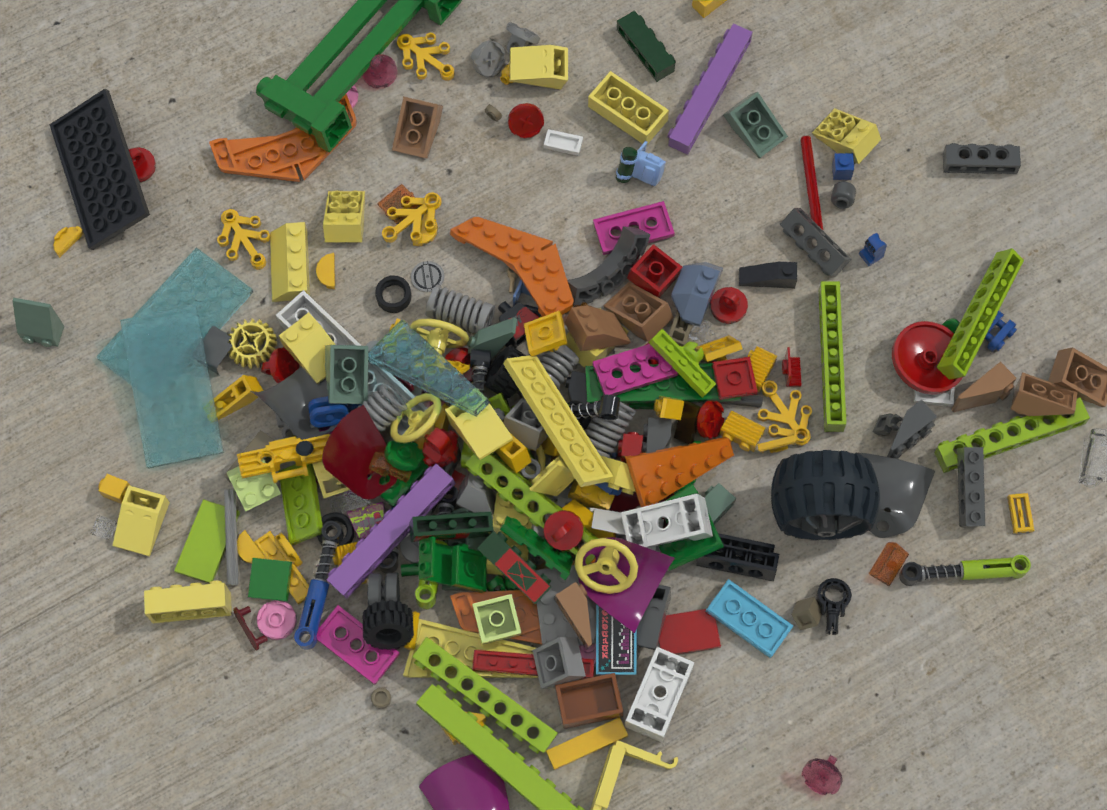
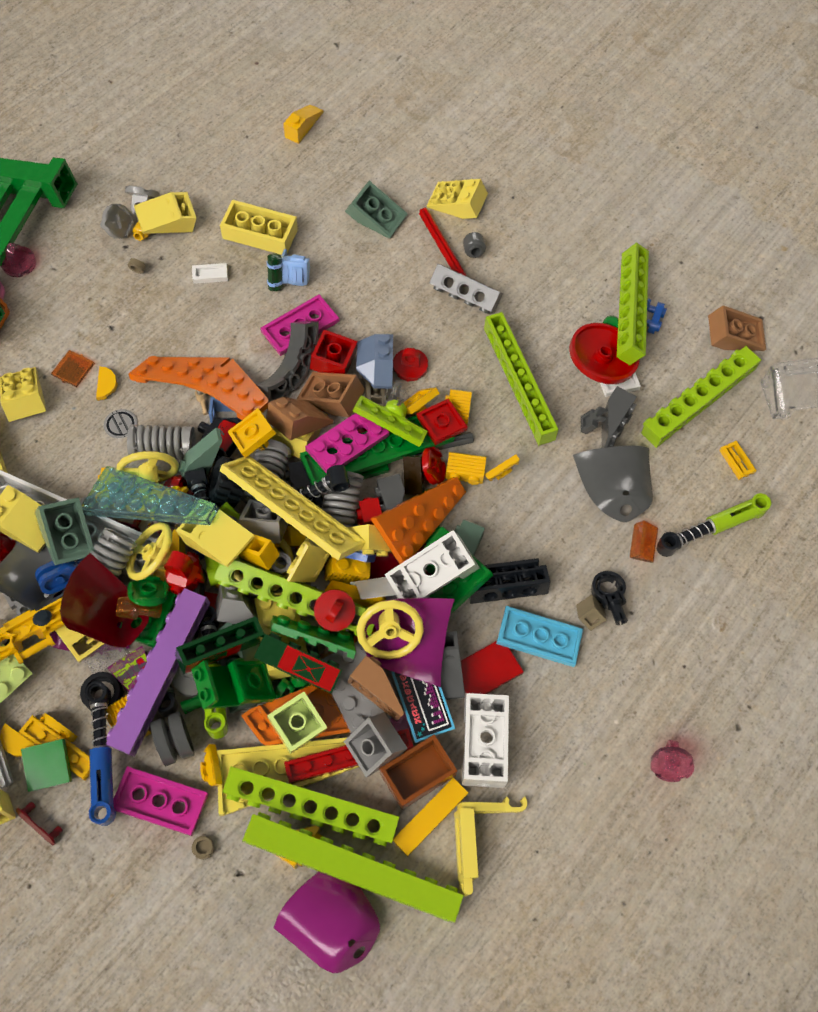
camera: 25 degrees left, 5 degrees down
bright pink tile [256,600,297,640] -> none
lime tile [279,463,323,545] -> none
yellow tile [316,253,335,289] -> none
black tyre [362,600,414,650] -> none
black tyre [375,275,412,313] -> none
yellow plant [382,192,442,243] -> none
medium nougat slope [392,96,443,158] -> none
yellow plant [397,32,455,81] -> none
red tile [508,103,544,138] -> none
dark green brick [617,10,676,82] -> none
yellow slope [654,396,684,420] -> none
medium lavender brick [667,23,753,155] -> none
black slope [739,261,797,289] -> none
yellow plant [757,380,812,446] -> none
black wheel [771,450,880,540] -> none
red piece [782,347,802,387] -> none
blue brick [832,153,854,180] -> none
blue leg [859,233,887,266] -> none
dark grey brick [943,143,1021,174] -> none
medium nougat slope [951,361,1017,412] -> none
dark grey brick [957,447,985,526] -> none
medium nougat slope [1011,372,1078,416] -> none

